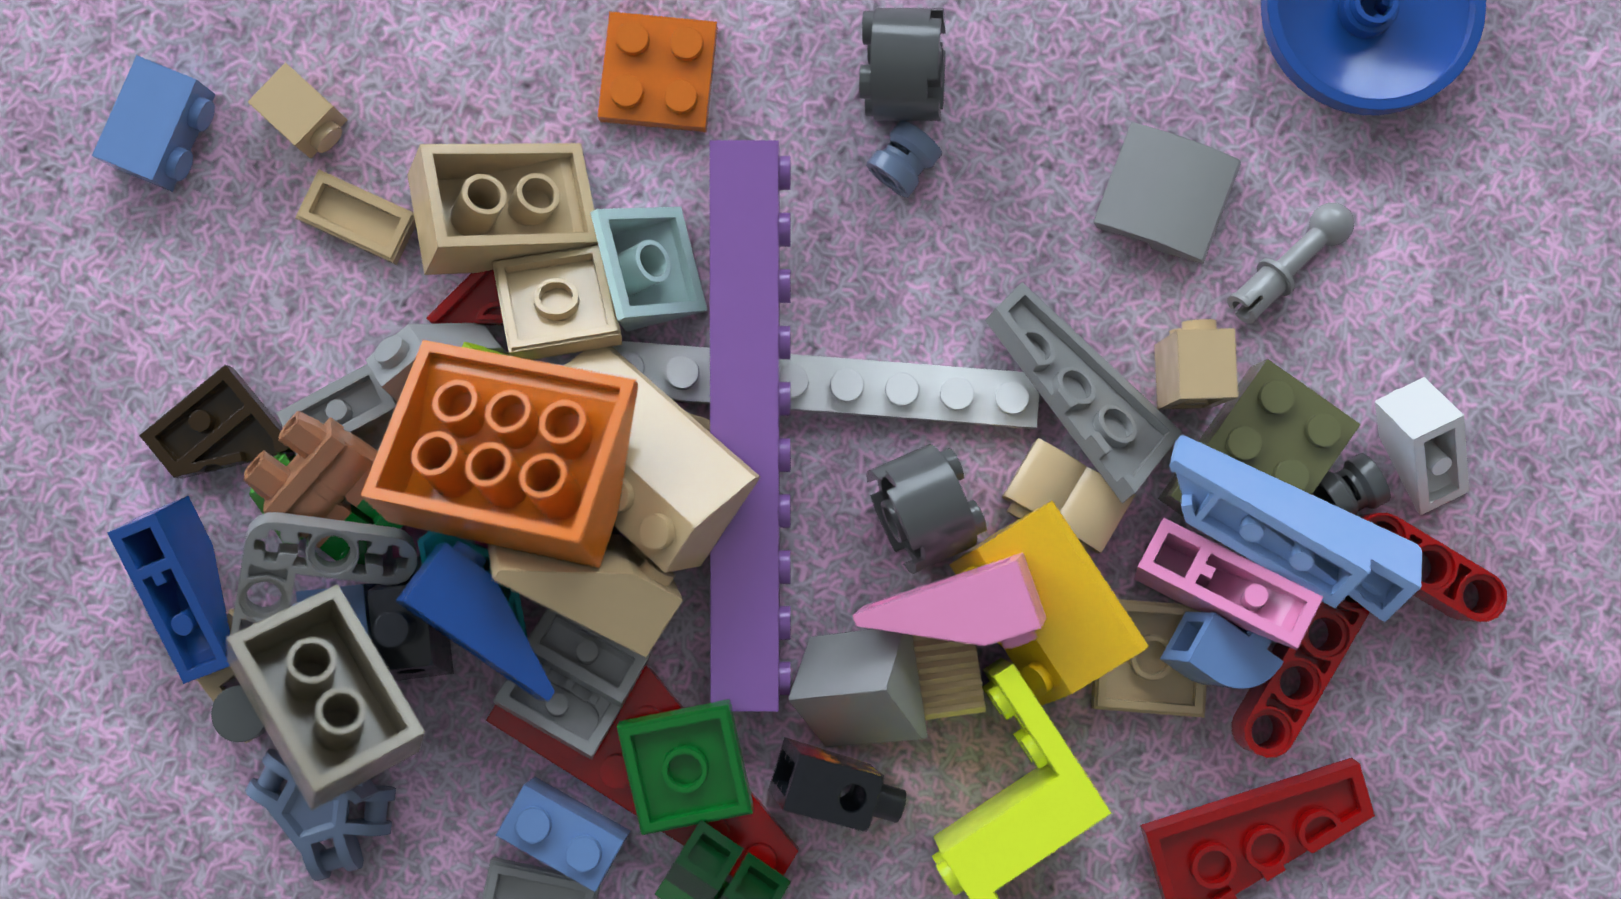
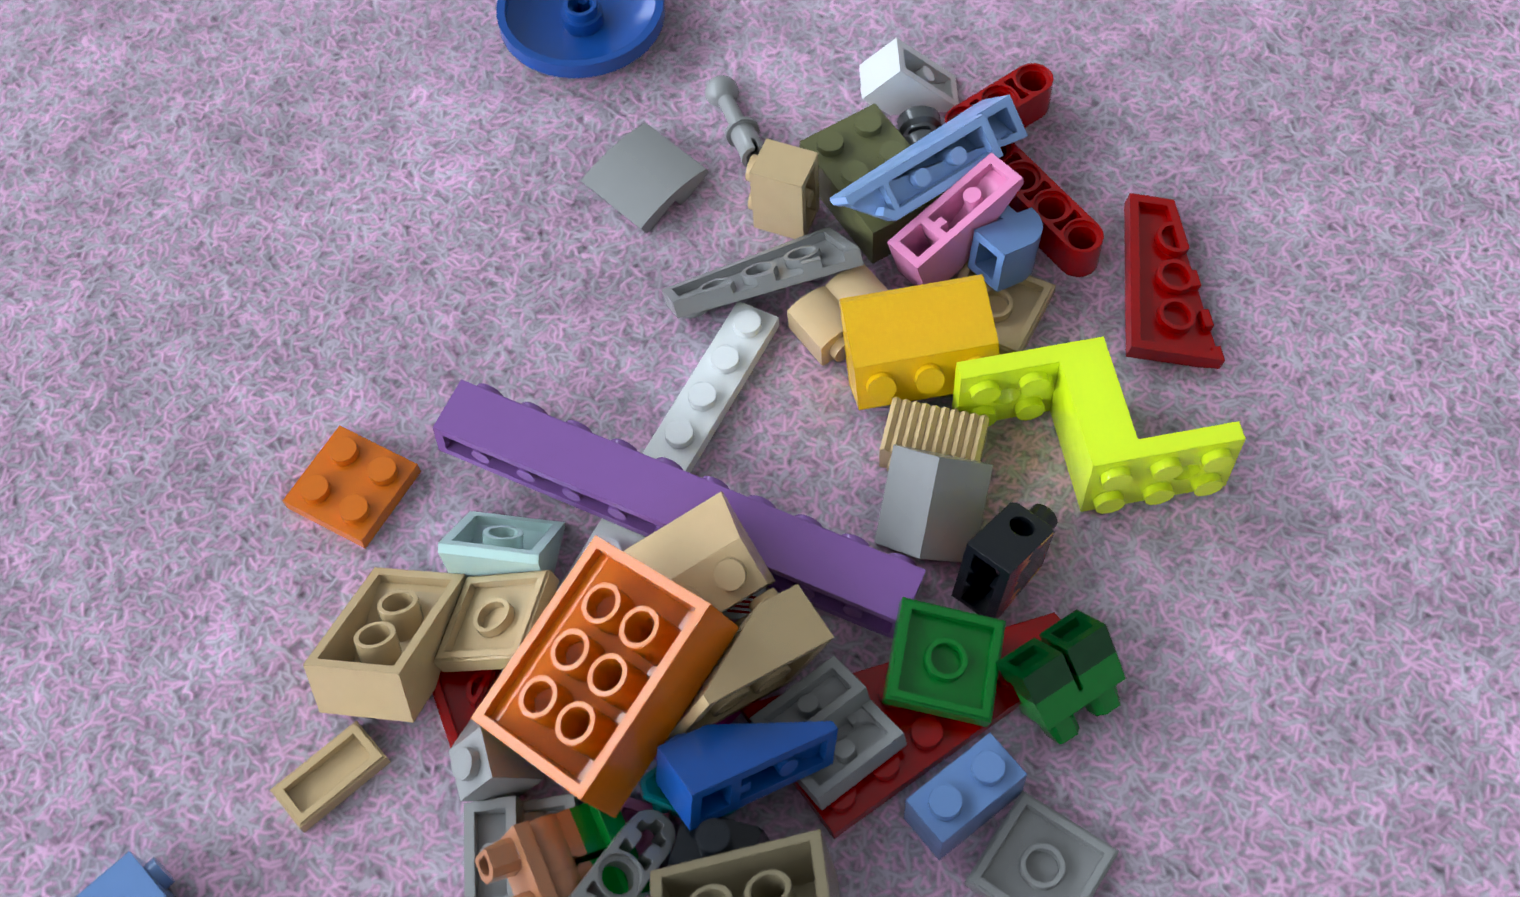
camera: 65 degrees left, 25 degrees down
tan brick [248,62,347,159] -> none
bright pink slope [852,553,1047,649] -> none
dark grey brick [859,8,946,121] -> none
sand blue wheel [866,120,942,198] -> none
dark grey brick [866,444,987,574] -> none

